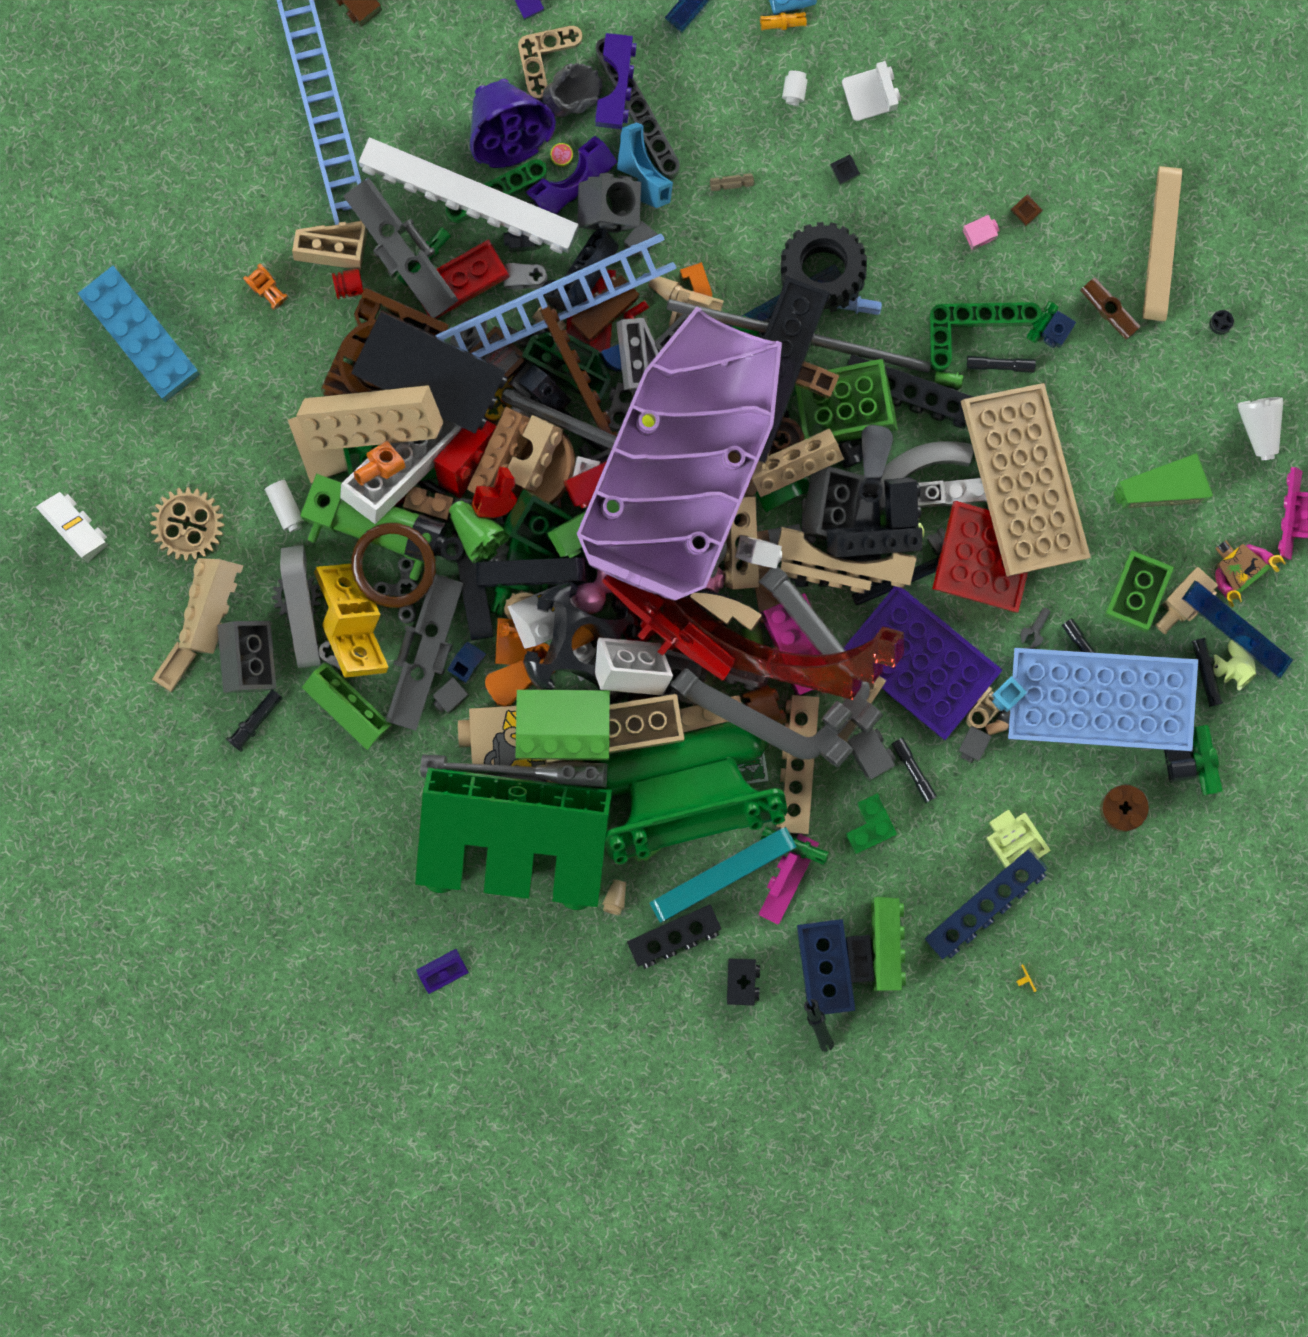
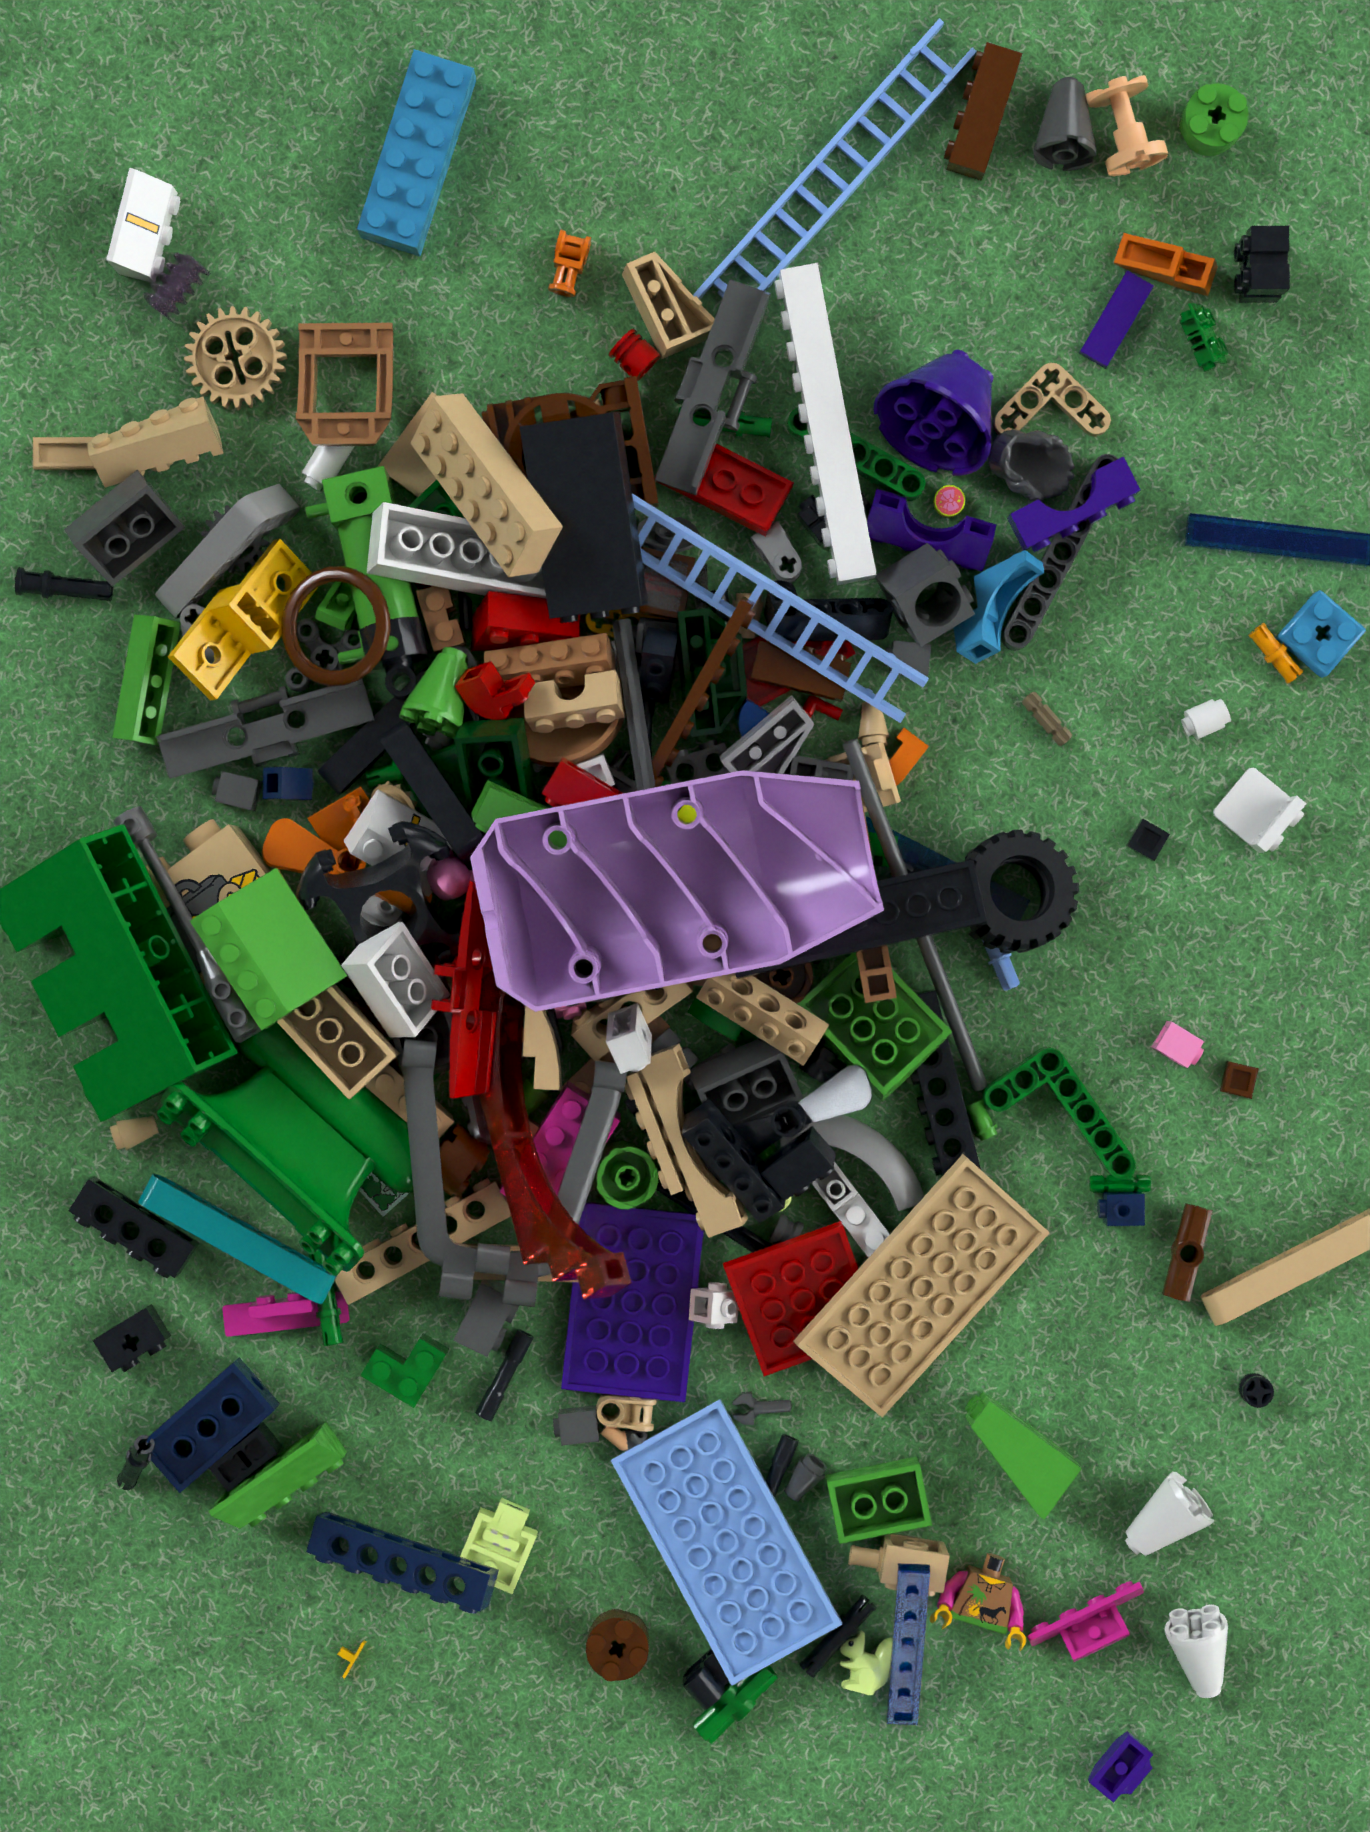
camera: 55 degrees right, 5 degrees up
orange piece [354,441,406,485] -> none
black piece [966,355,1036,373] -> none
medium azure bracket [991,676,1027,712] -> none
none -> clear purple piece [142,252,211,323]
none -> medium nougat wedge [296,323,393,446]
none -> bright green slope [315,582,356,631]
none -> bright green brick [592,1141,658,1209]
none -> white brick [689,1282,739,1329]
none -> dark grey cone [784,1453,827,1502]

